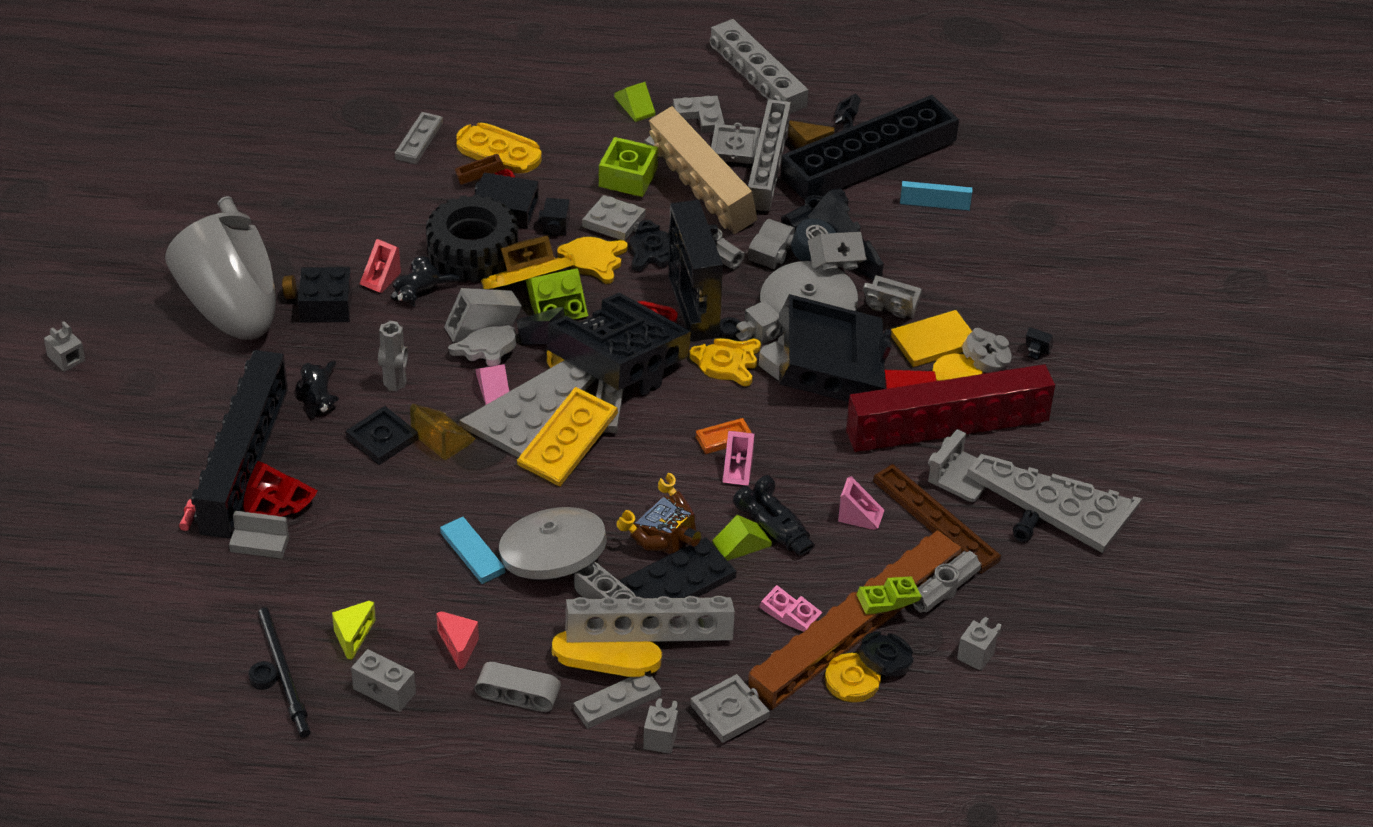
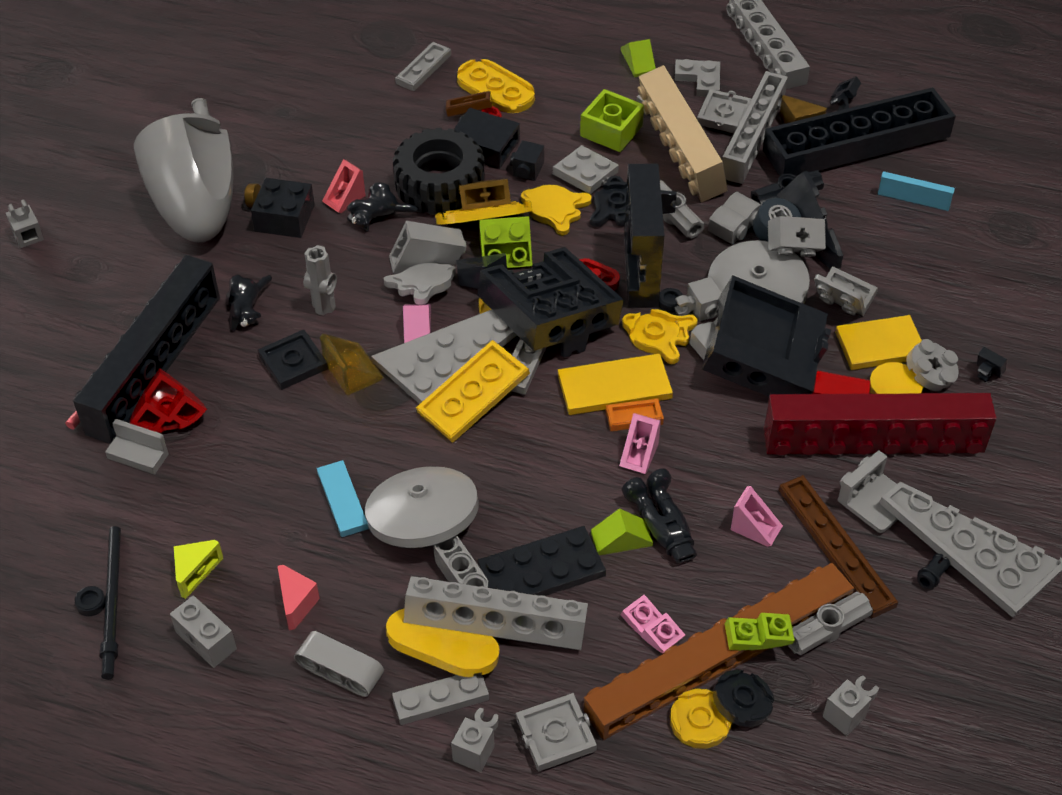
camera: 15 degrees right, 5 degrees up
torso [617,473,701,554] -> none
none -> yellow tile [558,353,673,415]

